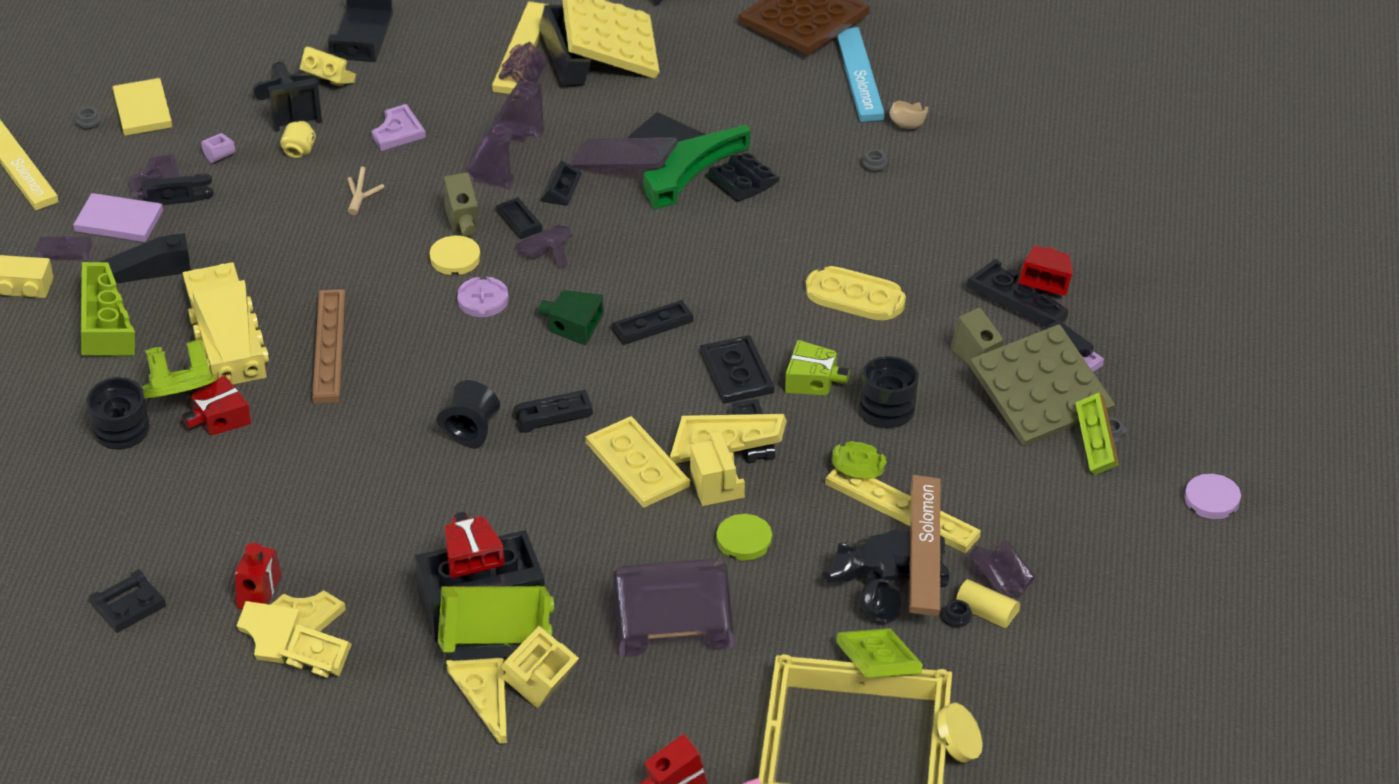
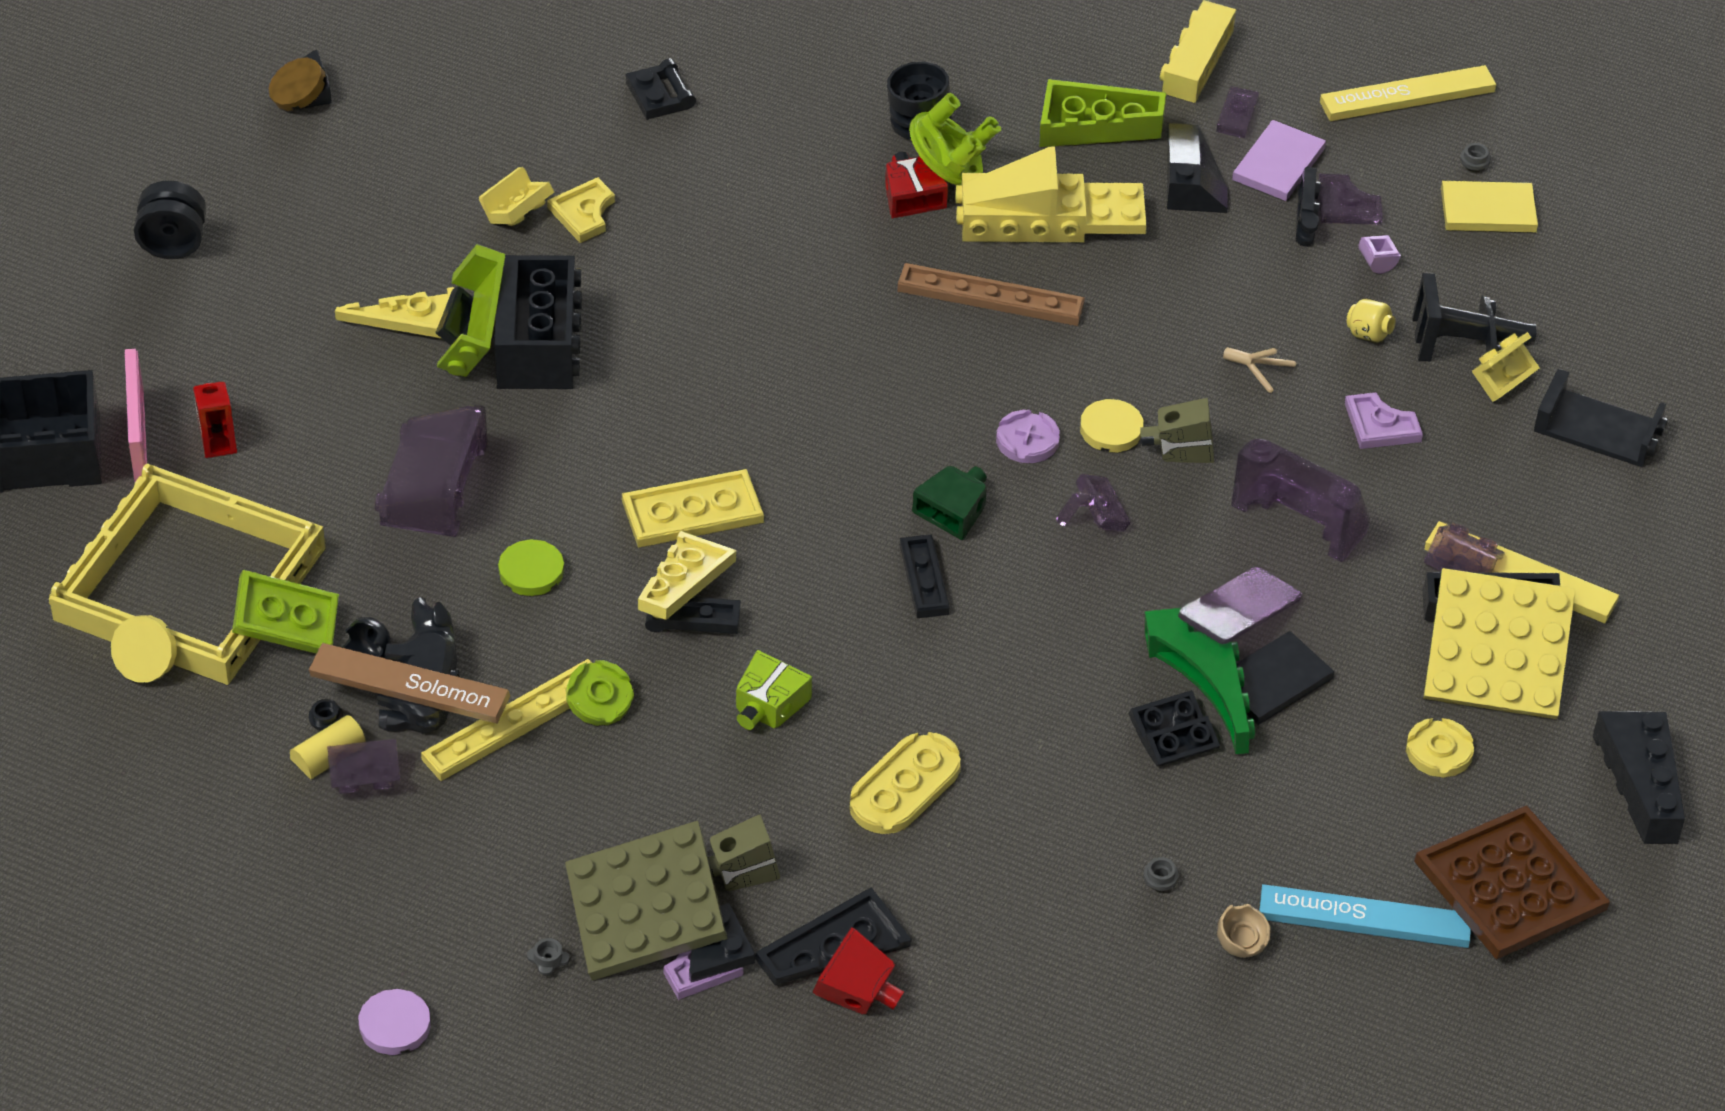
camera: 105 degrees right, 5 degrees up
red torso [235,543,282,610] -> none
light yellow tile [237,602,301,664] -> none
black hat [436,380,500,448] -> none
red torso [445,512,504,578] -> none
black tile [496,197,542,240] -> none
light yellow plate [501,626,579,708] -> none
black plate [513,389,593,433] -> none
black slope [540,160,582,206] -> none
light yellow plate [690,431,745,506] -> none
black tile [700,335,774,404] -> none
black wheel [859,356,919,427] -> none
lime plate [1075,393,1119,475] -> none
none -> light yellow tile [1406,718,1474,778]

